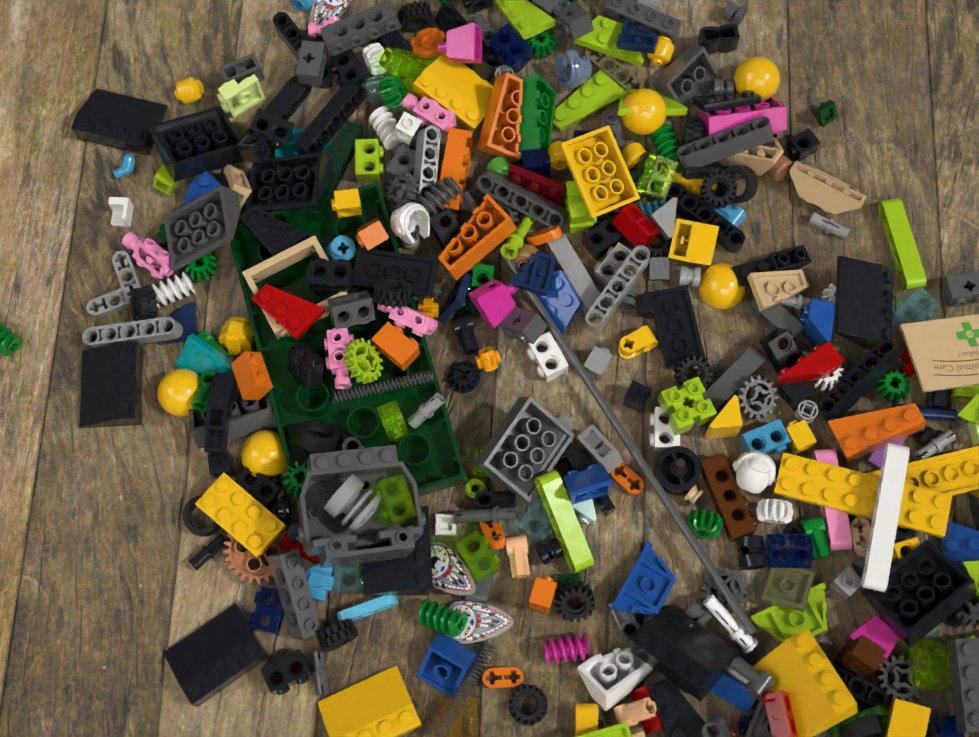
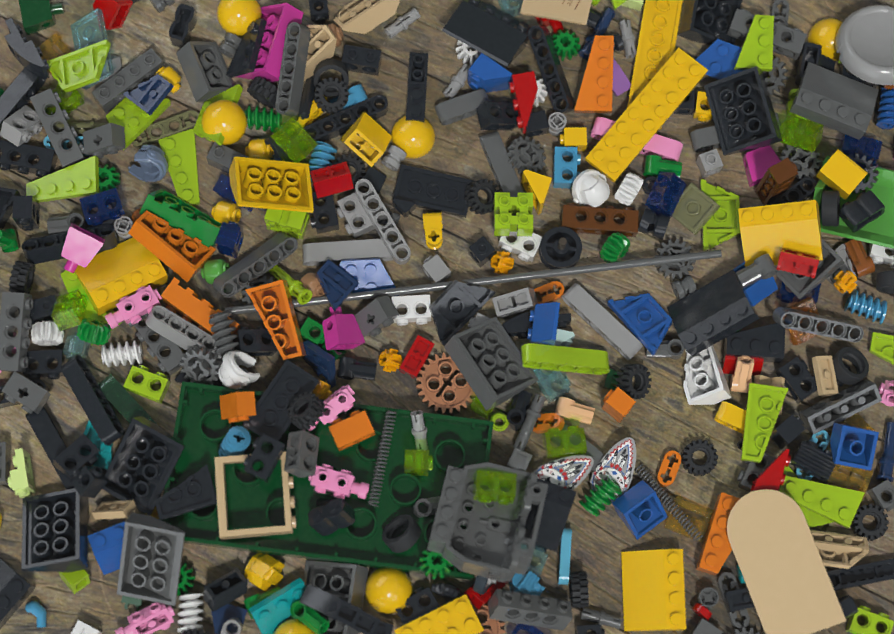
camera: 75 degrees left, 5 degrees up
orange brick [231,351,273,400] -> none
red wing [252,284,326,340] -> none
light grey wheel [323,474,382,533] -> none
yellow brick [331,188,362,218] -> none
lime gear [343,338,383,384] -> none
white brick [392,112,422,145] -> none
orange tile [410,27,446,59] -> none
black gear [448,361,480,393] -> none
dark red wing [508,163,566,207] -> none
orange beam [526,225,563,246] -> none
black wheel [536,537,564,565] -> none
dark pink piece [543,632,590,665] -> none
light grey slope [649,197,677,240] -> none
tan bush [683,485,704,506] -> none
white pin [703,594,759,654] -> none
tan wing [747,269,809,311] -> none
tan beam [850,518,871,557] -> none
white beam [861,443,910,592] -> none
none -> black brick [204,568,248,612]
none -> black brick [341,44,382,76]
none -> red hinge [399,335,435,379]
none -> nougat gear [416,352,476,415]
none -> black wing [429,279,495,346]
none -> light orange gear [490,251,514,274]
none -> light grey beam [561,283,643,360]

